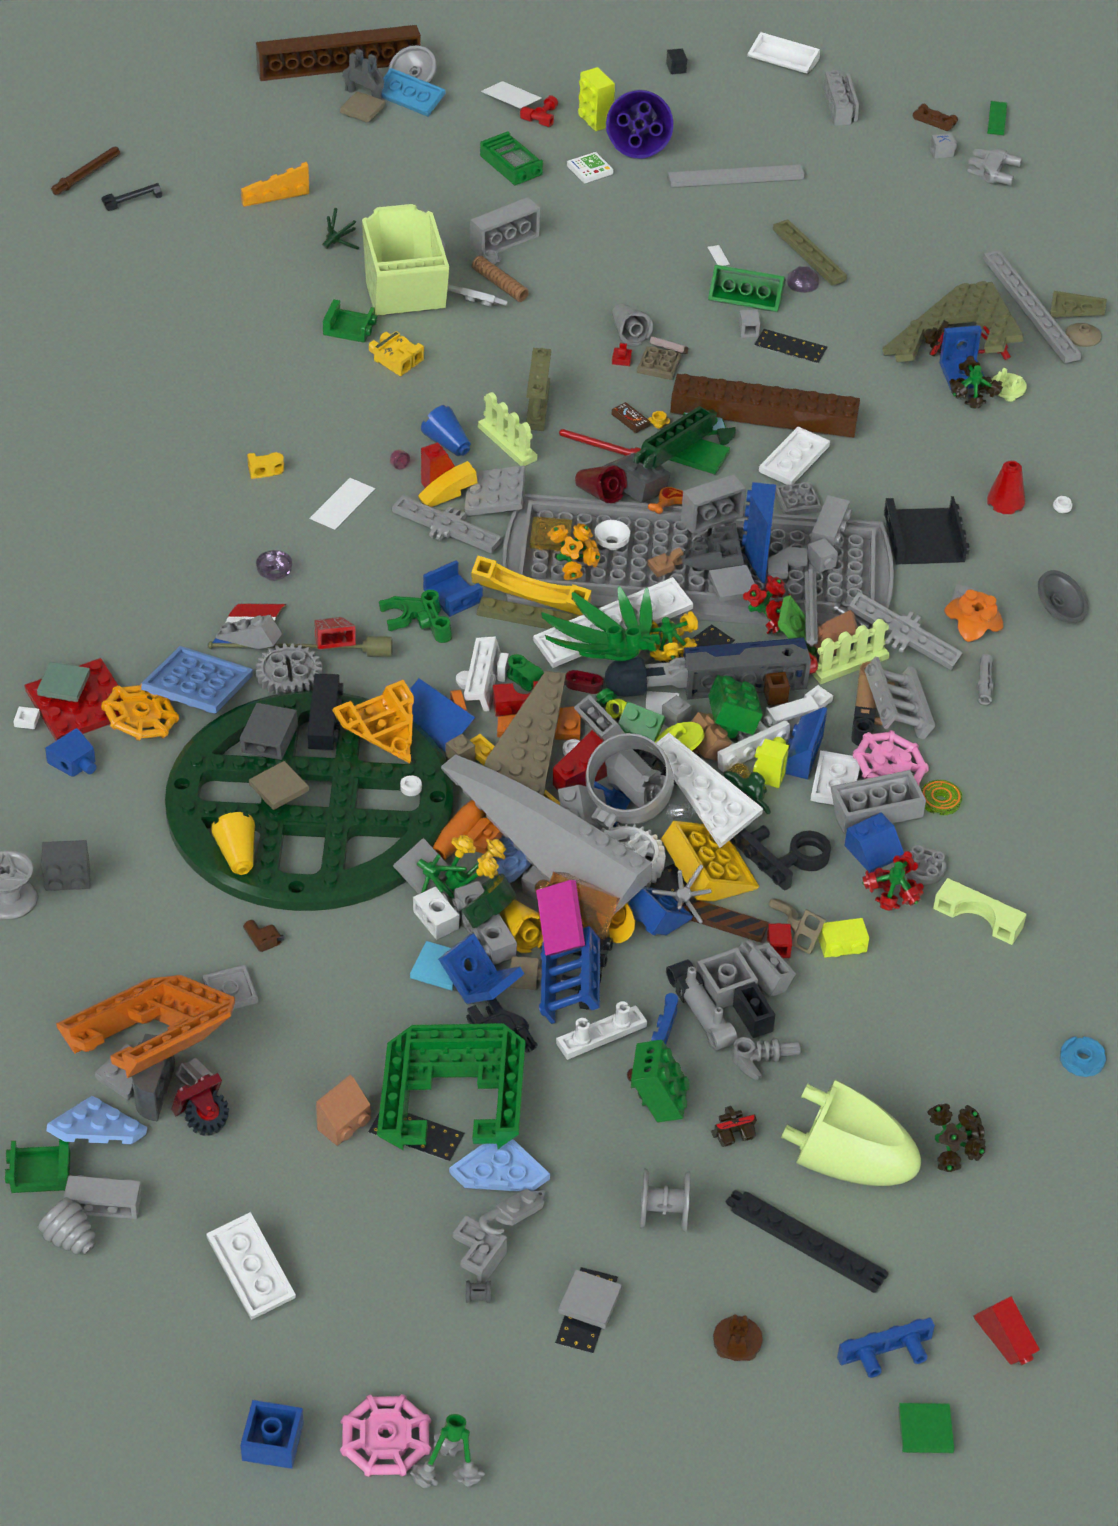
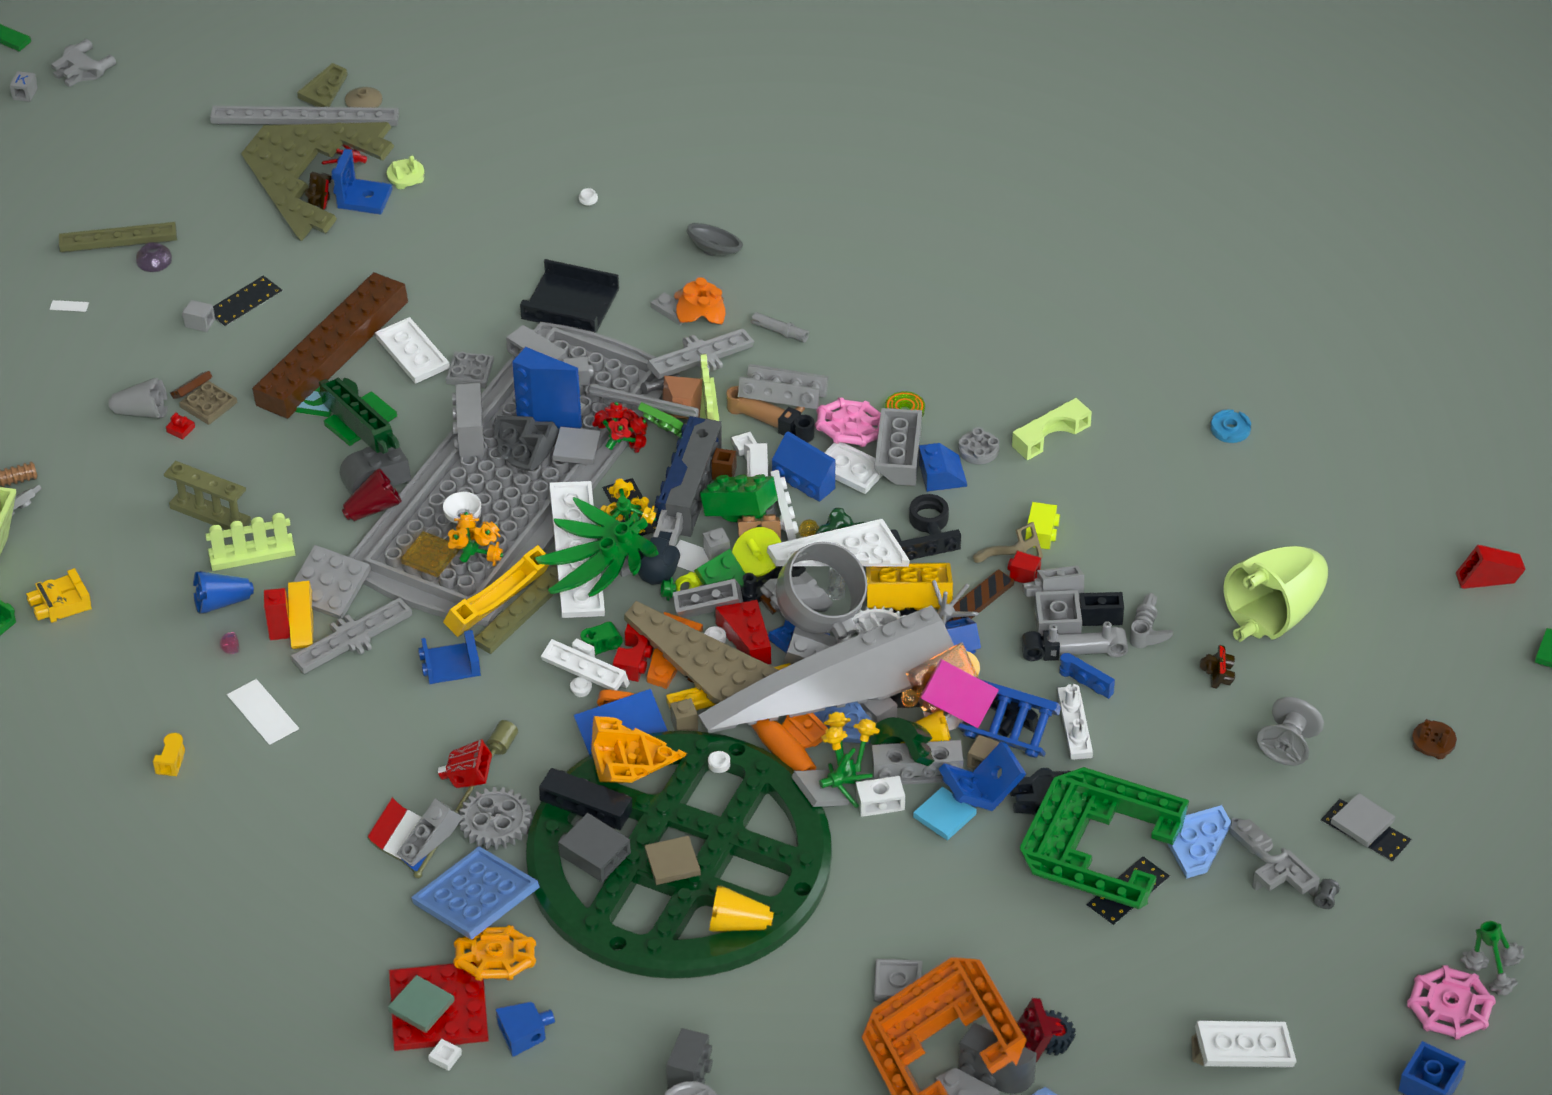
camera: 65 degrees left, 0 degrees up
reddish brown piece [243,920,284,952] -> none
clear purple piece [256,550,292,581] -> none
nougat slope [316,1075,371,1146] -> none
green piece [379,589,452,643] -> none
red piece [559,429,641,456] -> none
dark red beam [565,670,603,694] -> none
reddish brown tile [611,402,650,433] -> none
green piece [626,1039,690,1123] -> none
yellow plate [648,411,670,429] -> none
orange piece [648,487,683,514] -> none
medium nougat plate [648,547,684,577] -> none
green slope [708,265,786,312] -> none
black hinge [726,1190,889,1293] -> none
neon yellow brick [753,737,789,788] -> none
blue plate [837,1317,935,1378] -> none
red plant [862,851,924,911] -> none
dark brown plant [927,1104,986,1172] -> none
dark brown plant [949,356,1003,409] -> none
red cone [987,460,1025,514] -> none

